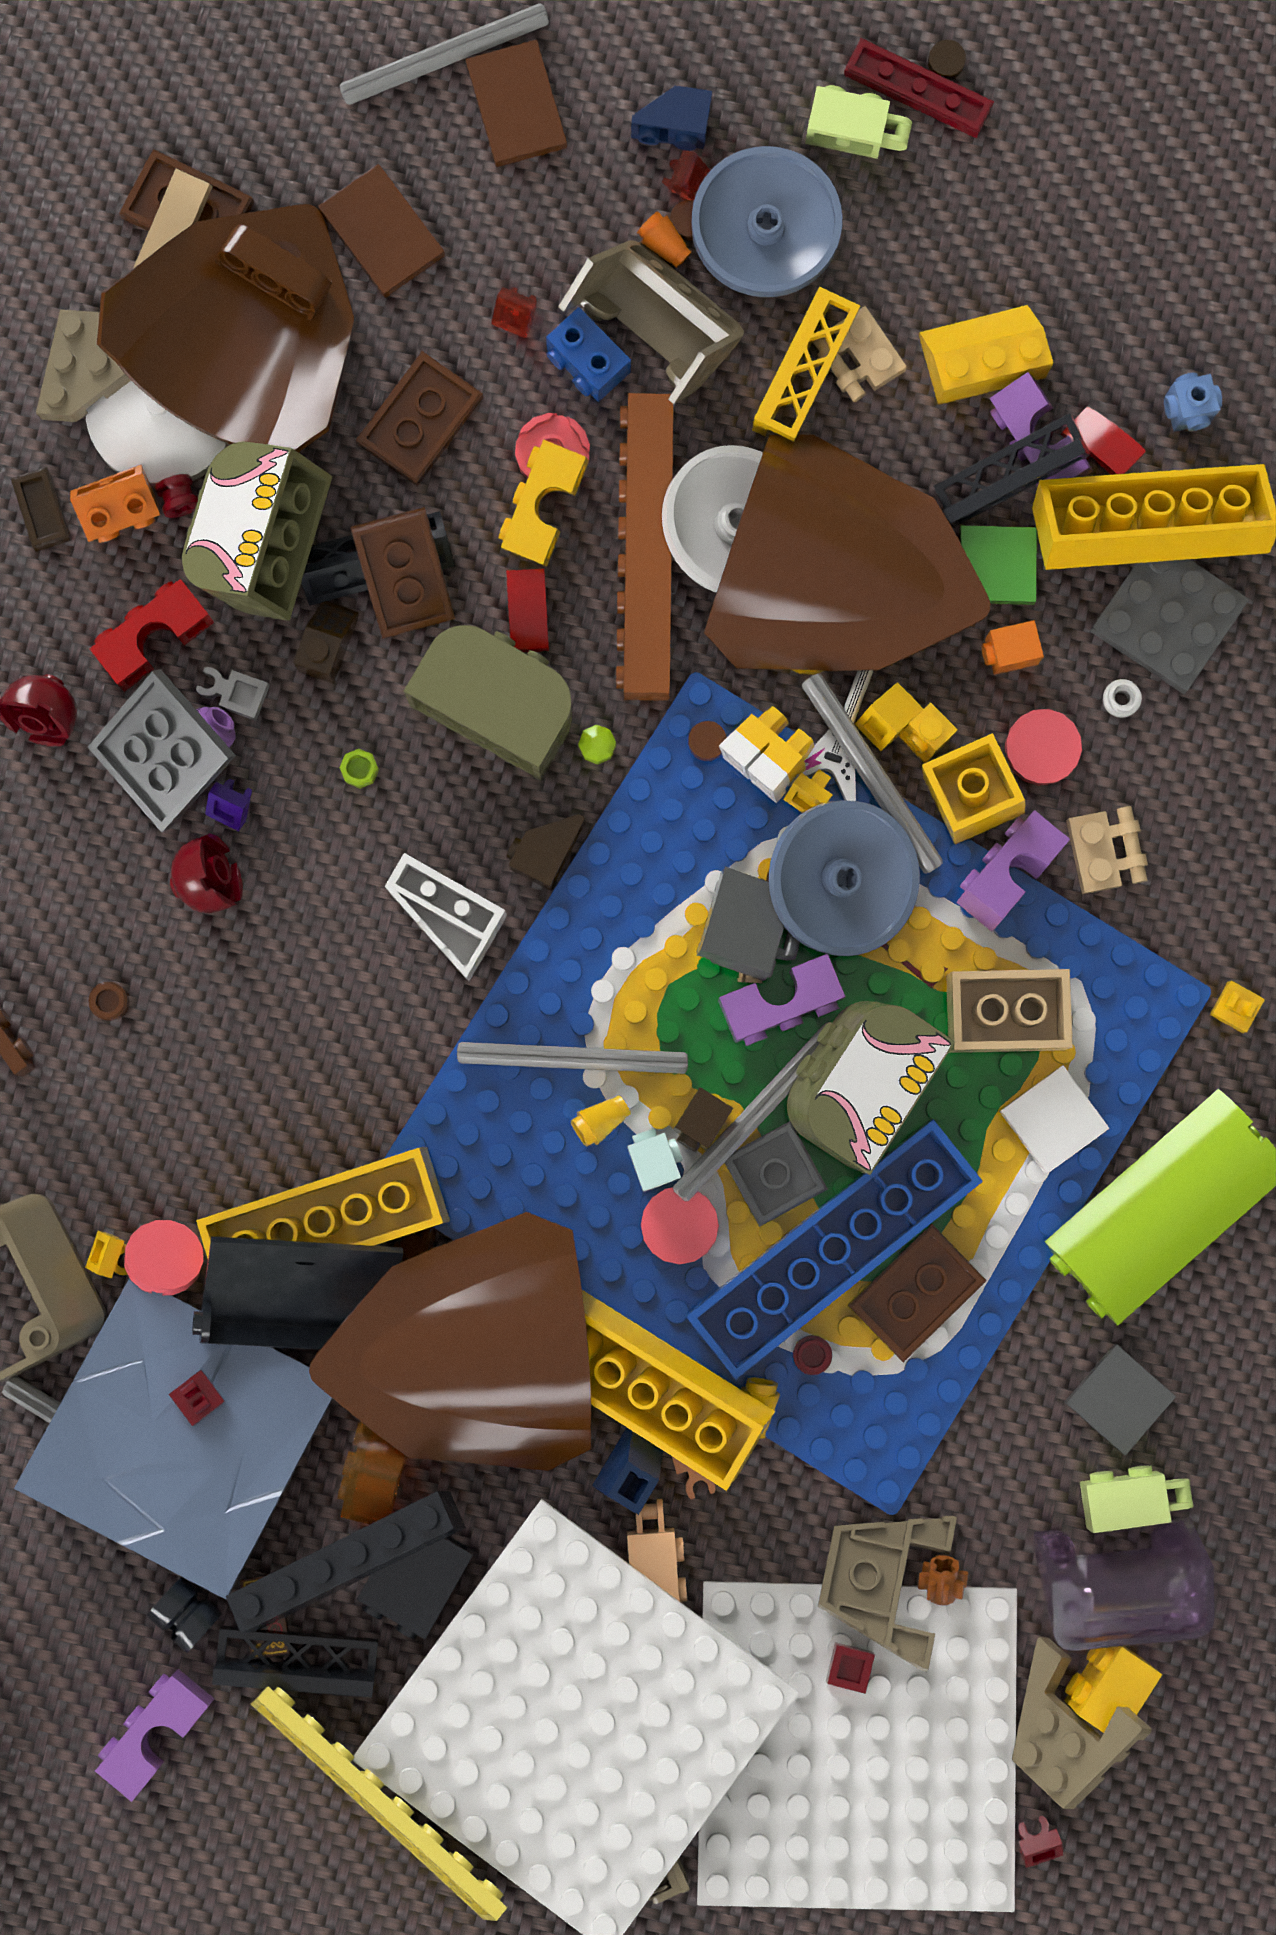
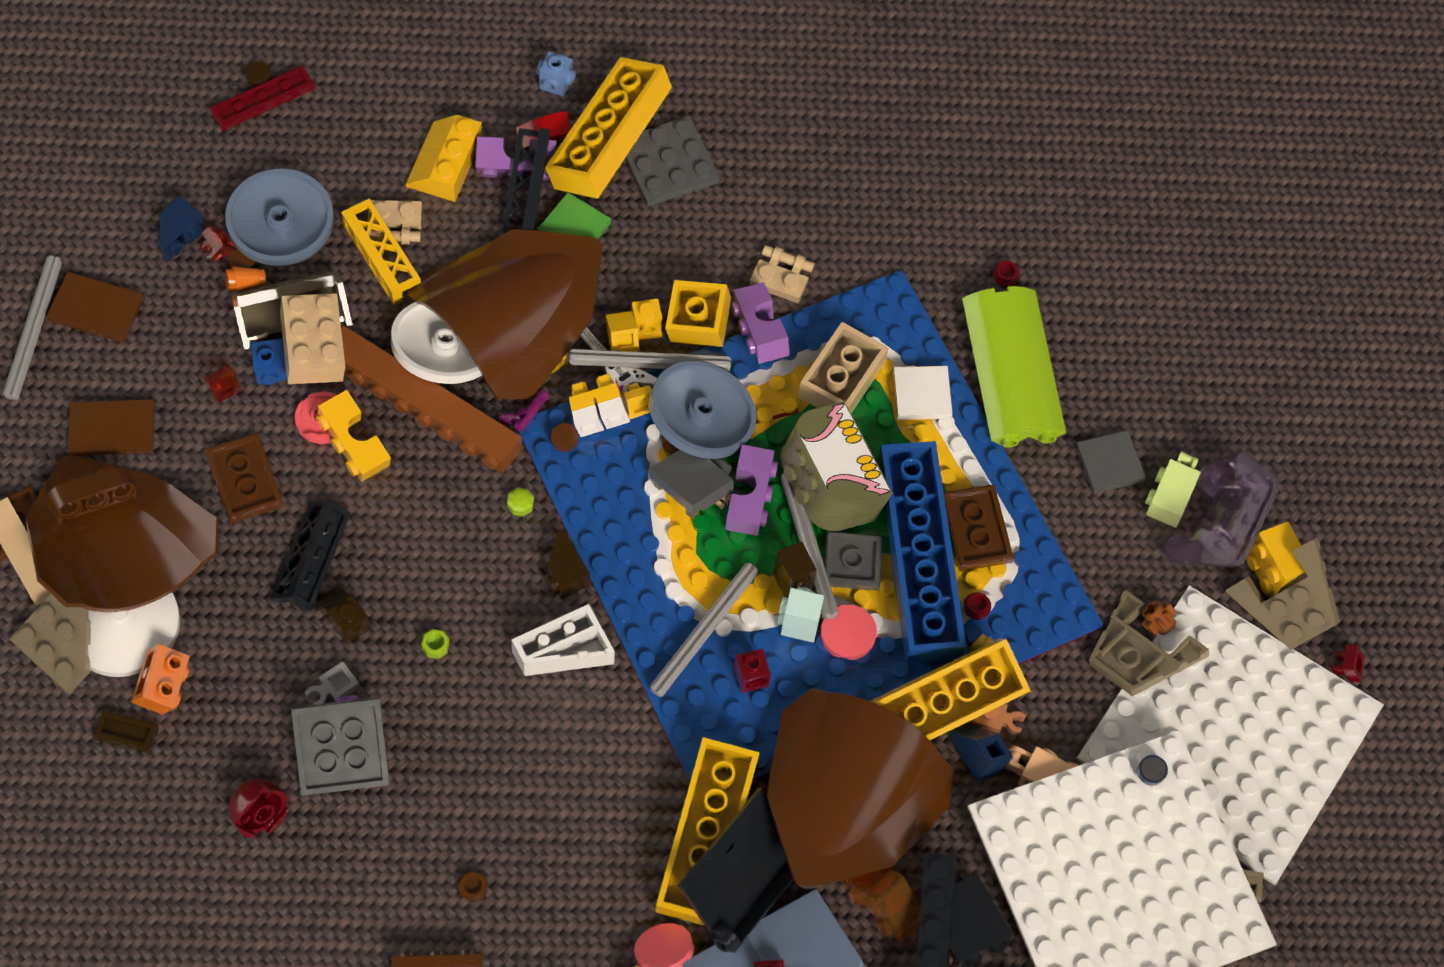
camera: 60 degrees left, 20 degrees down
red arch [89,579,214,692] -> none
dark red wheel [155,474,198,518] -> none
dark red cylinder [170,833,243,913] -> none
olive brick [182,442,333,621] -> none
dark purple tile [205,779,252,832] -> none
reddish brown tile [351,507,455,639] -> none
olive brick [404,625,573,780] -> none
red slope [506,569,549,652] -> none
yellow cone [571,1095,631,1147] -> none
yellowish green brick [805,85,912,159] -> none
dark red tile [826,1642,875,1694] -> none
orange brick [981,620,1044,675] -> none
coral tile [1005,709,1082,786] -> none
white plate [1103,679,1142,718] -> none
yellow tile [1210,980,1265,1034] -> none
none -> tan brick [280,294,345,384]
none -> magenta hose [500,390,549,431]
none -> dark red brick [733,648,771,694]
none -> flat silver tile [1137,755,1168,786]

